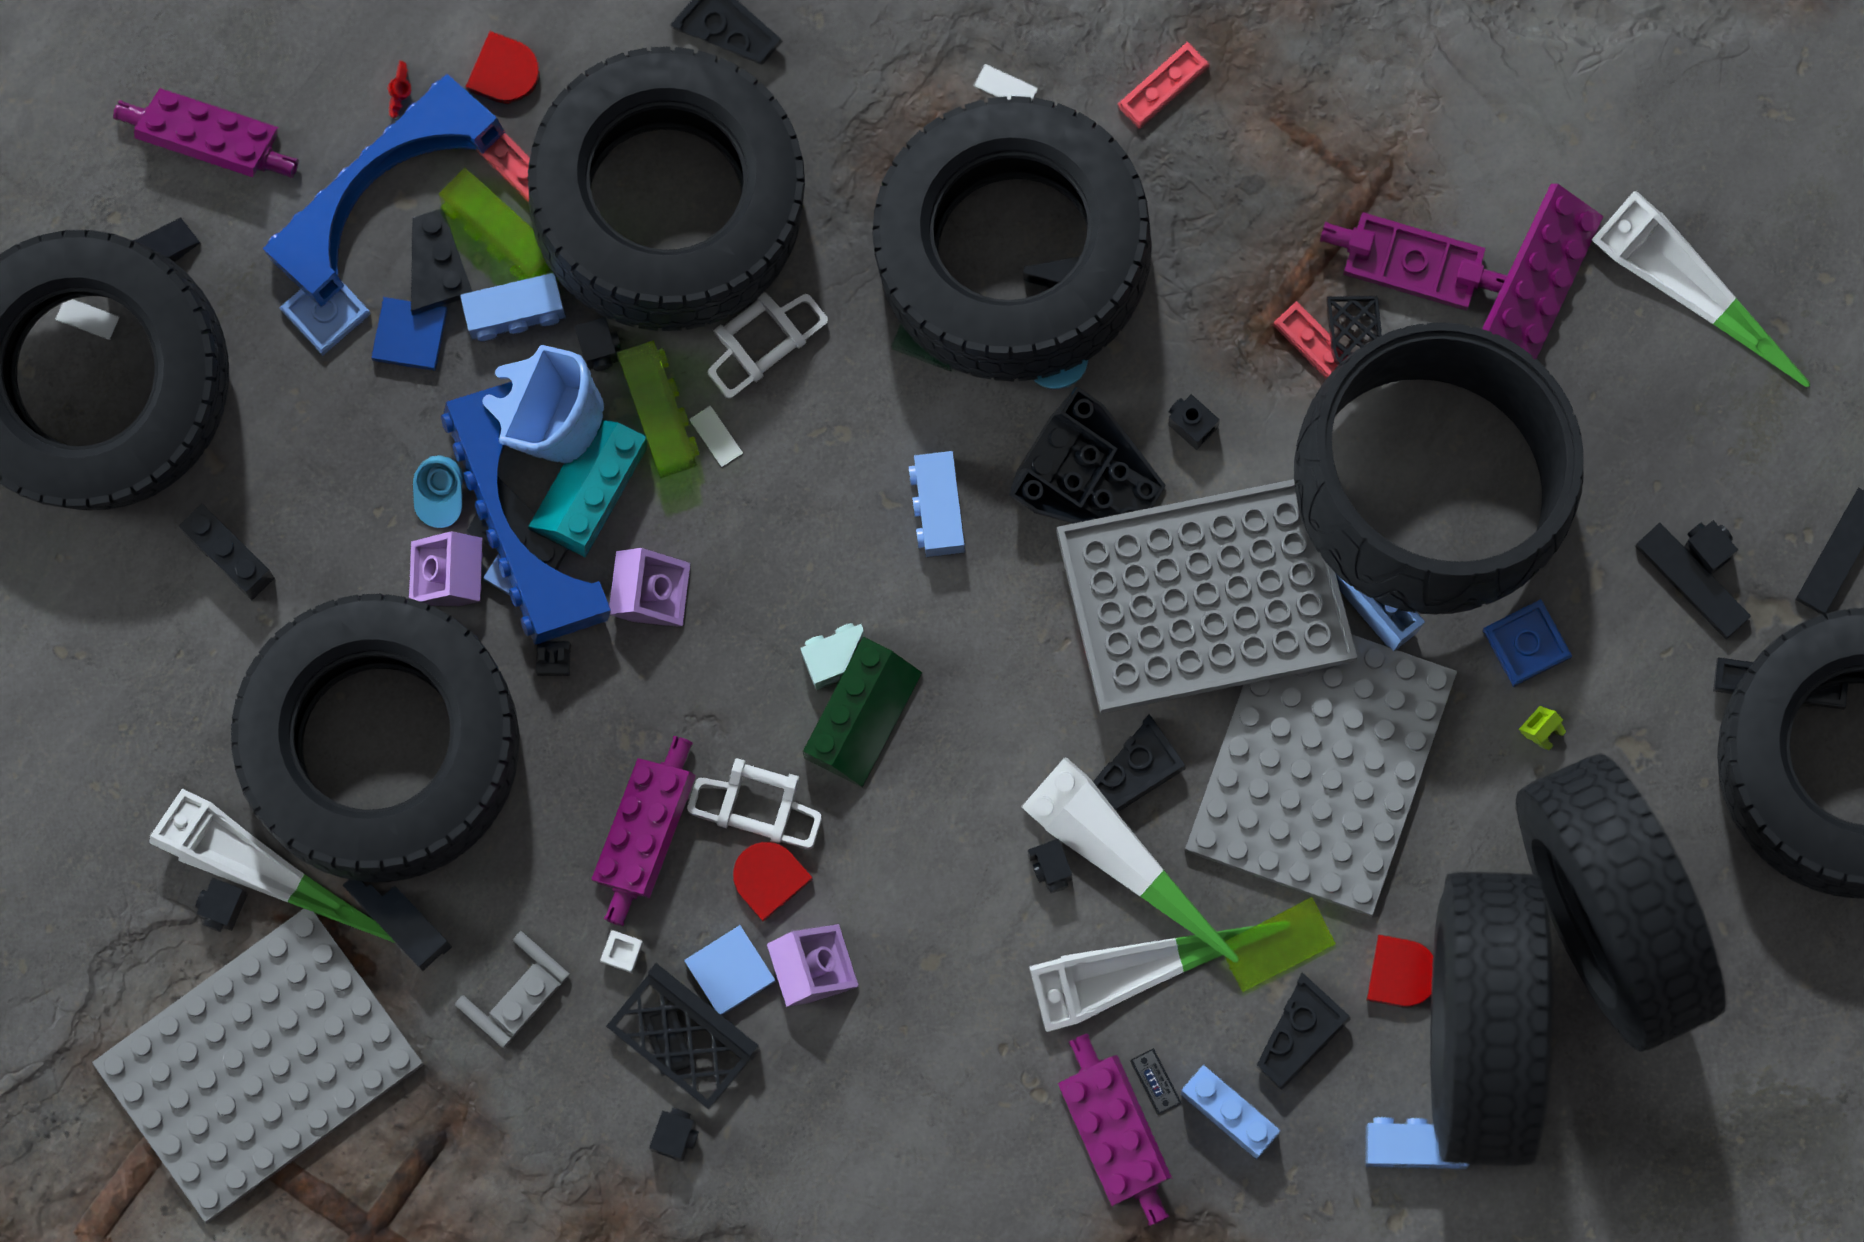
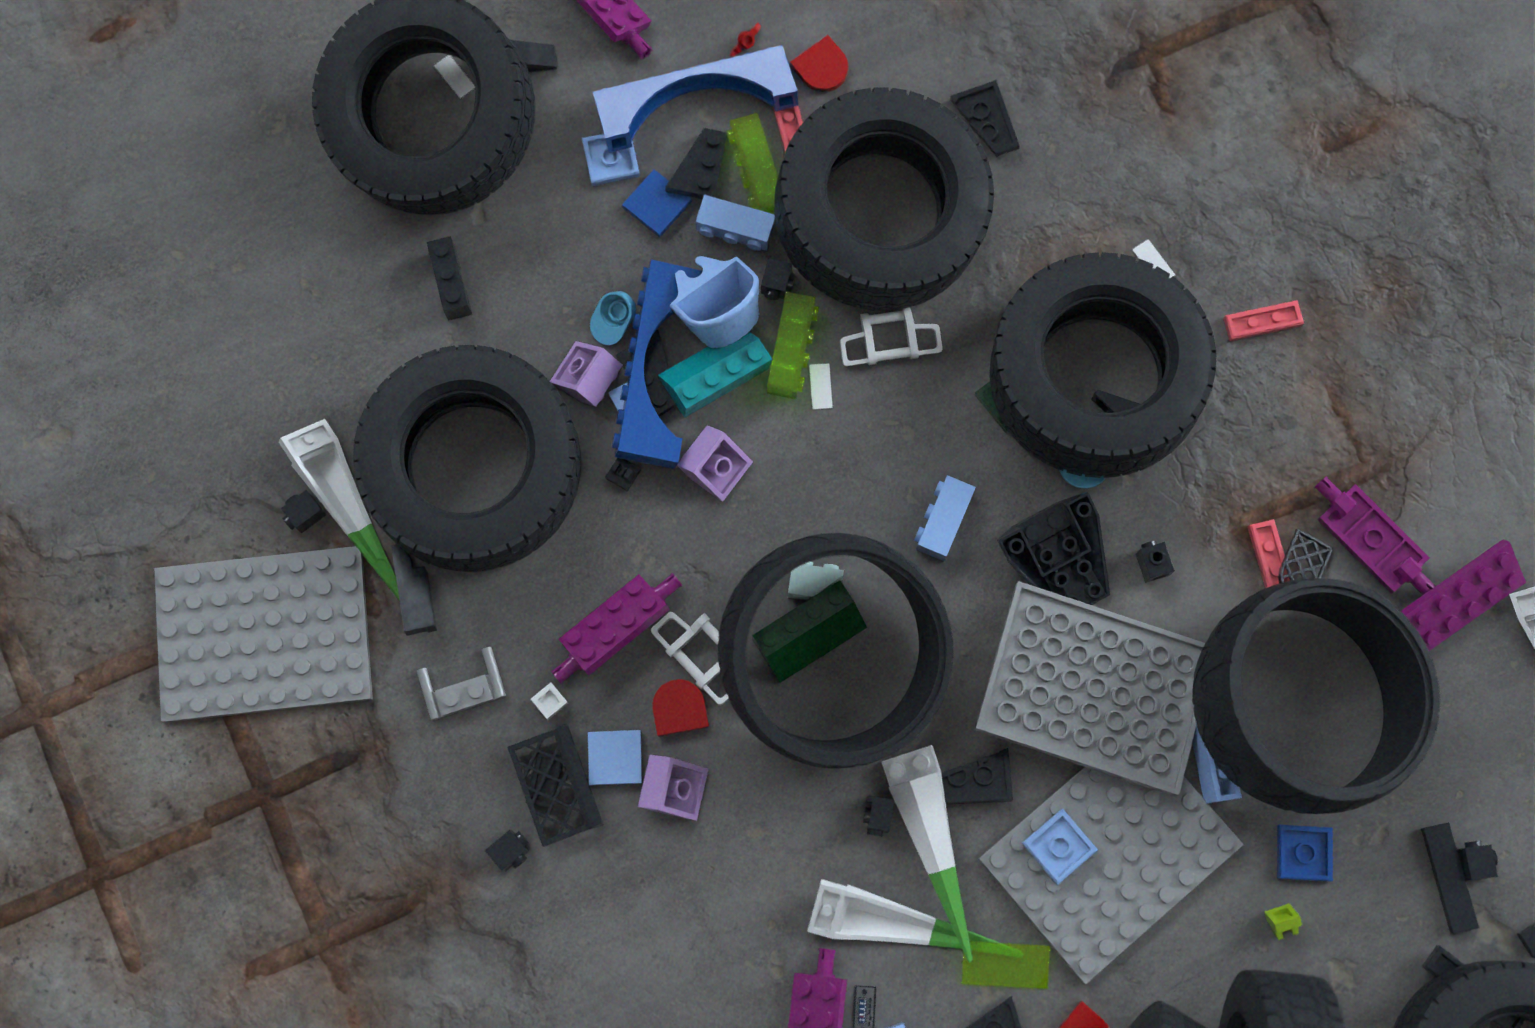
camera: 25 degrees right, 0 degrees up
none -> black tyre [717,533,953,769]
none -> light blue tile [1022,808,1098,885]

